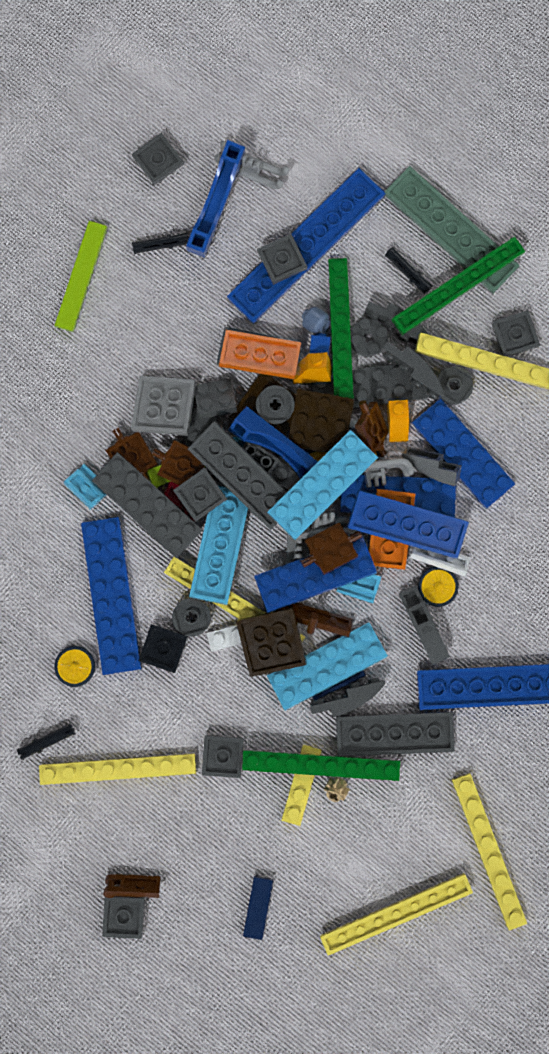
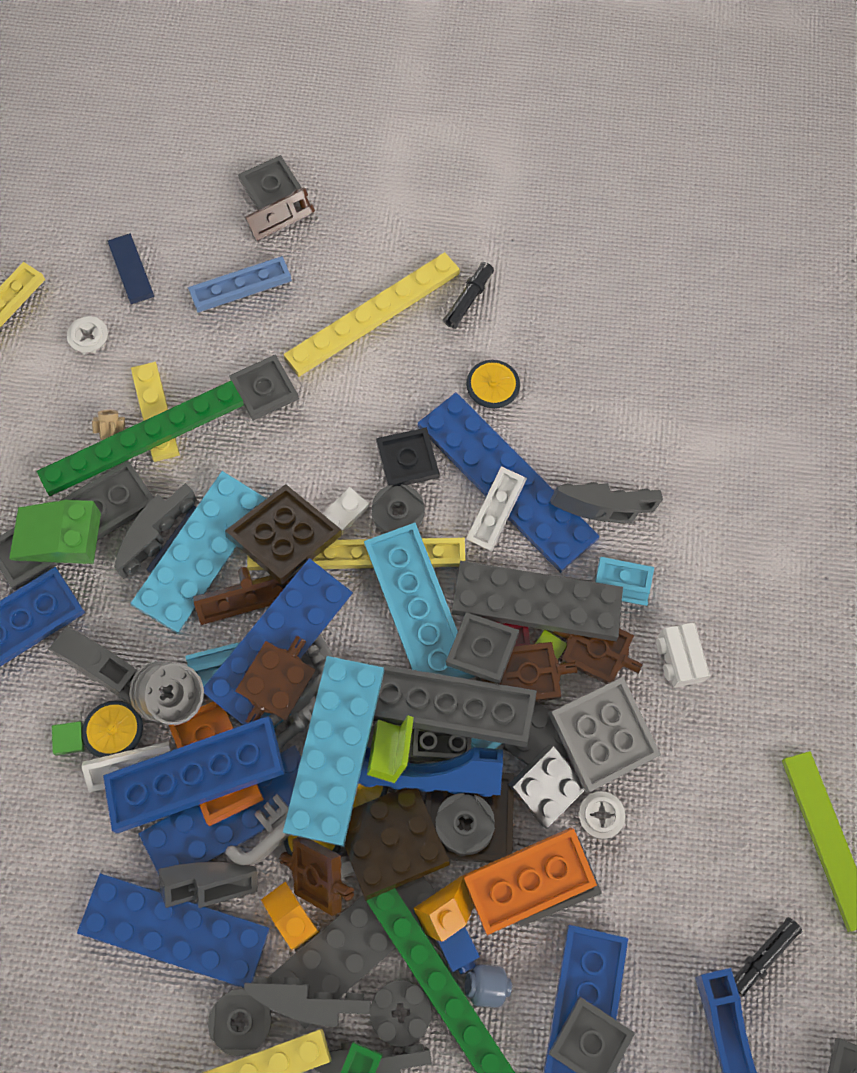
camera: 145 degrees right, 15 degrees down
none -> bright green slope [9,500,101,564]
none -> bright green tile [52,721,84,756]
none -> white gear [67,316,109,355]
none -> light grey wheel [129,661,204,725]
none -> medium blue plate [188,256,292,313]
none -> lime panel [367,715,414,783]
none -> white plate [466,466,527,551]
none -> dark grey slope [550,482,663,523]
none -> white gear [578,791,625,839]
none -> white brick [656,623,710,688]

